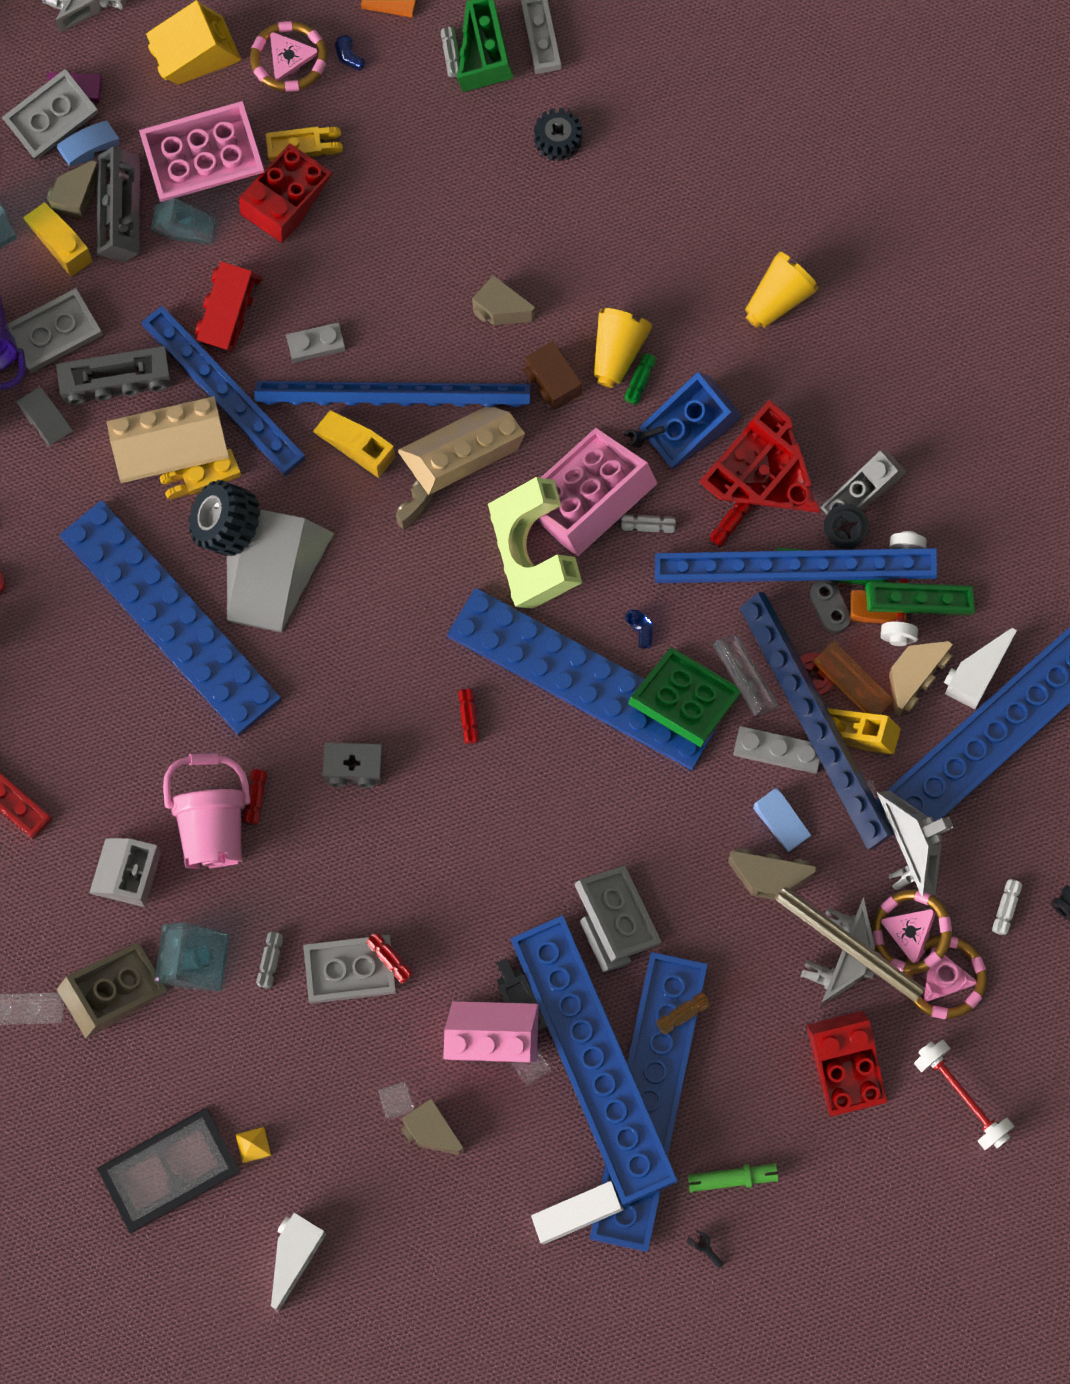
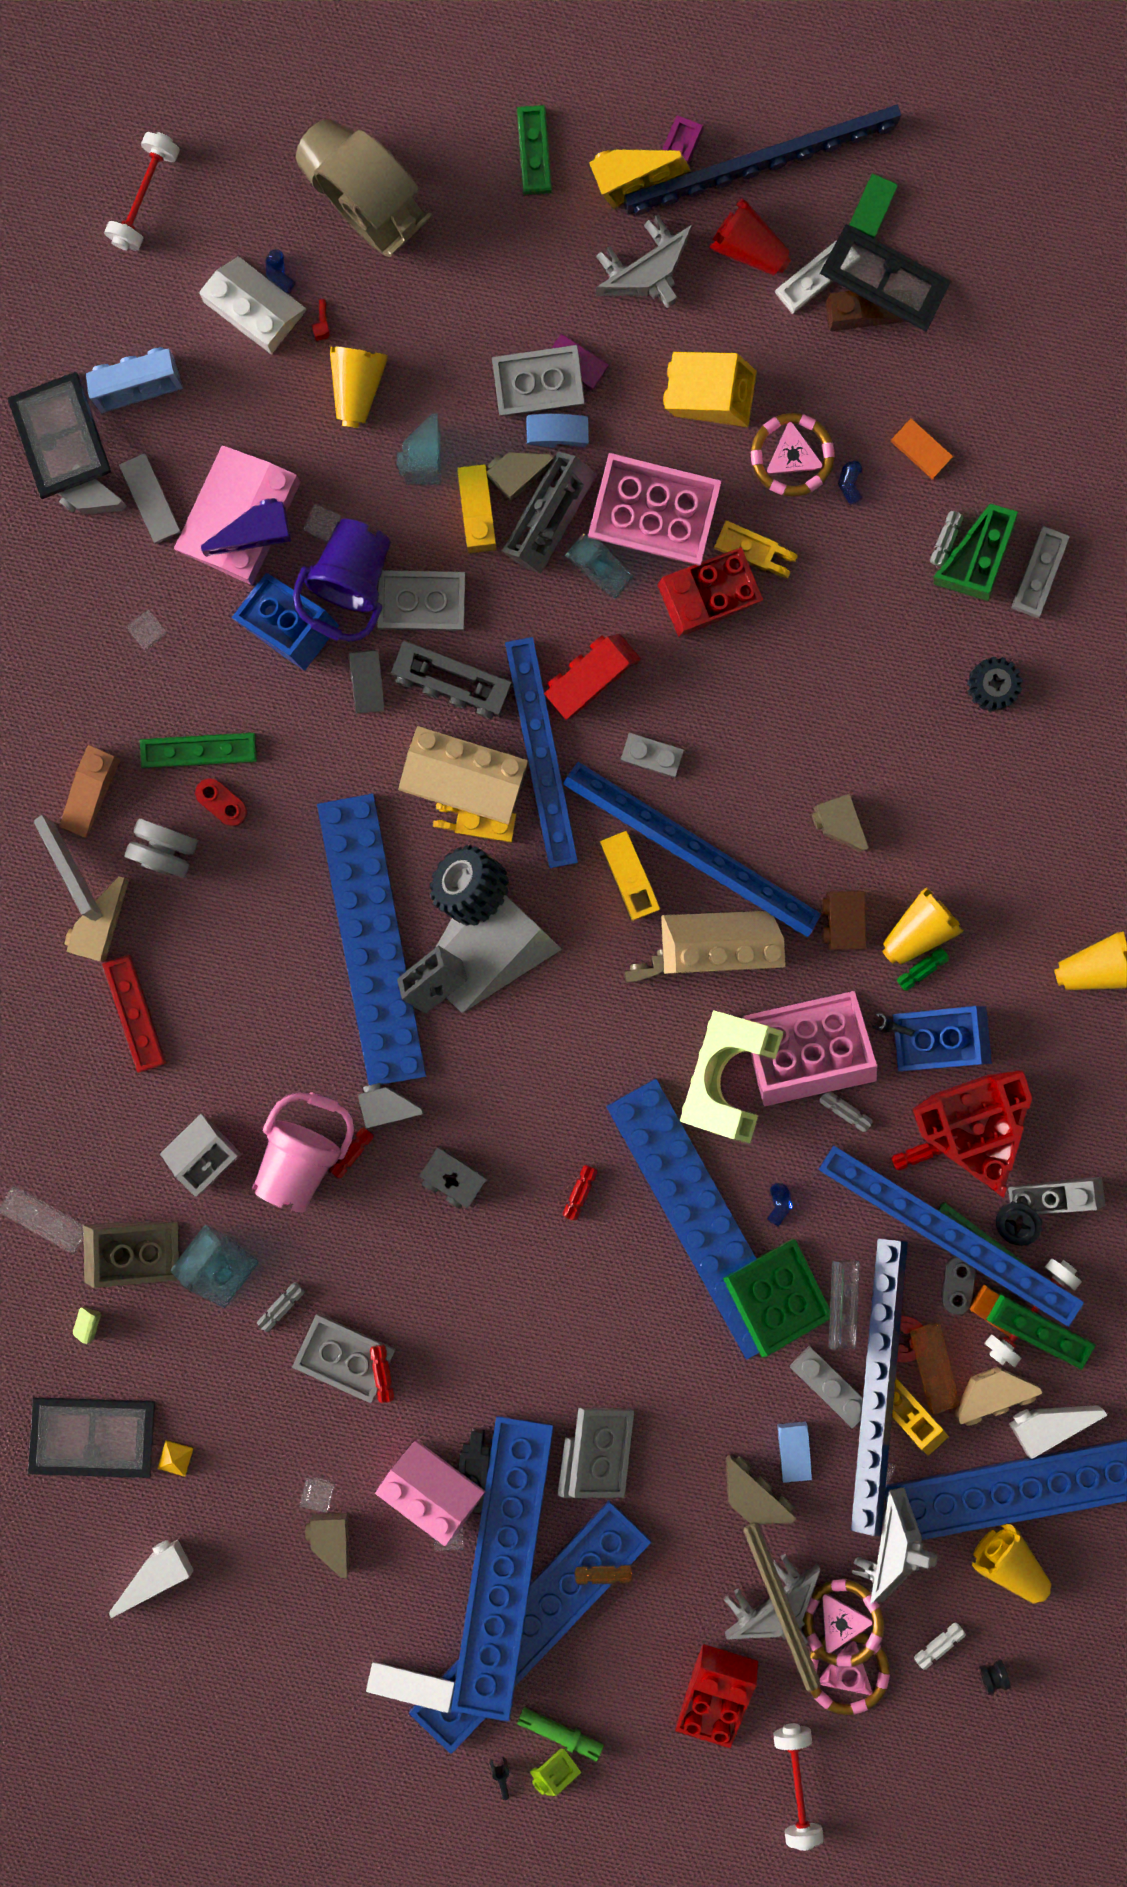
camera: 25 degrees right, 15 degrees up
none -> yellowish green slope [73,1307,101,1344]
none -> light grey slope [358,1083,424,1128]
none -> dark grey brick [397,945,467,1014]
none -> lime bracket [530,1749,582,1796]
none -> yellow cone [972,1524,1051,1603]

